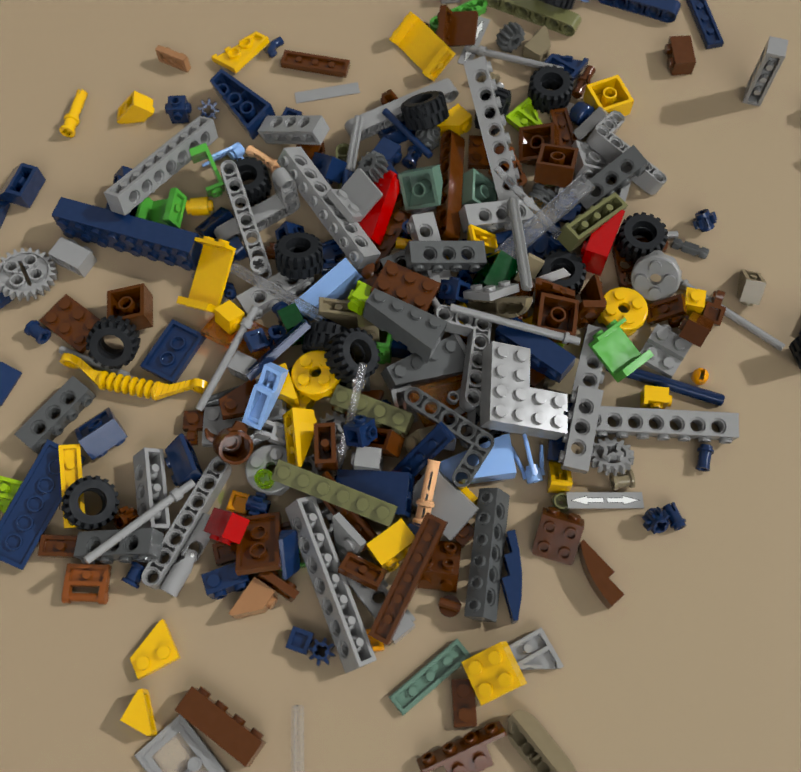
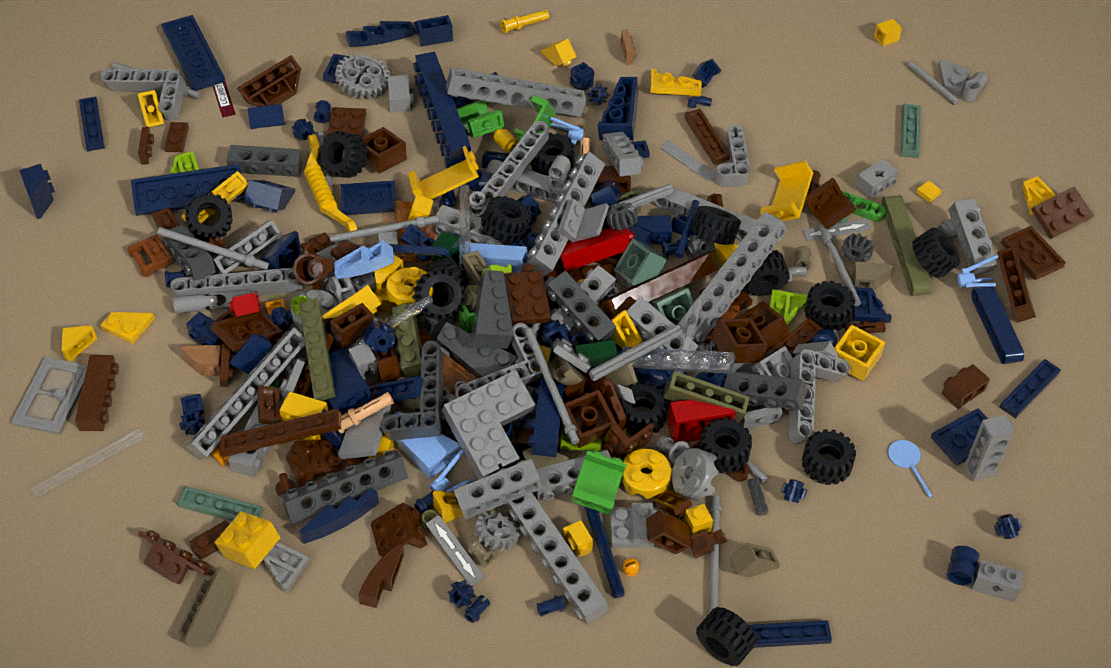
camera: 50 degrees right, 15 degrees down
none -> dark blue gear [292,119,314,141]
none -> dark blue pin [414,490,435,514]
none -> light grey piece [657,436,690,464]
none -> dark blue bracket [692,59,721,88]
none -> light grey beam [715,125,750,187]
none -> black tyre [802,429,856,485]
none -> light blue piece [888,440,932,497]
none -> dark blue plate [931,408,988,466]

